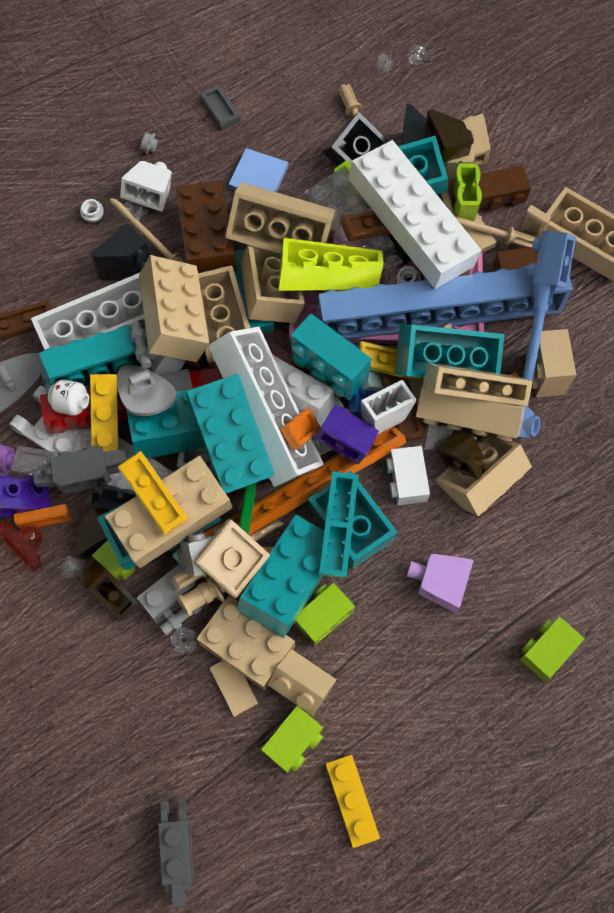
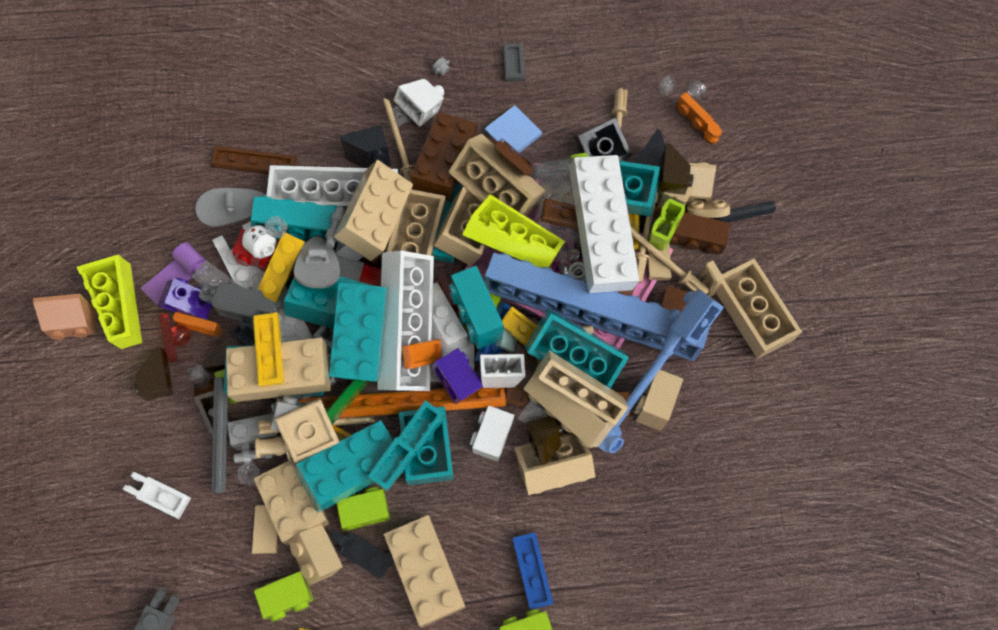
camera: 25 degrees right, 0 degrees up
white plate [80,199,104,222] -> none
lavender torso [407,554,474,613] -> none
none -> white hinge [123,472,191,519]
none -> dark brown slope [134,347,173,401]
none -> dark grey axle [212,377,228,493]
none -> clear plate [265,216,288,238]
none -> black hinge [330,530,394,580]
none -> tan brick [384,515,466,628]
none -> reddish brown tile [494,138,533,176]
none -> blue plate [512,532,553,610]
none -> orange hinge [676,92,722,144]
none -> tan plate [687,200,730,218]
none -> black axle [715,201,776,222]

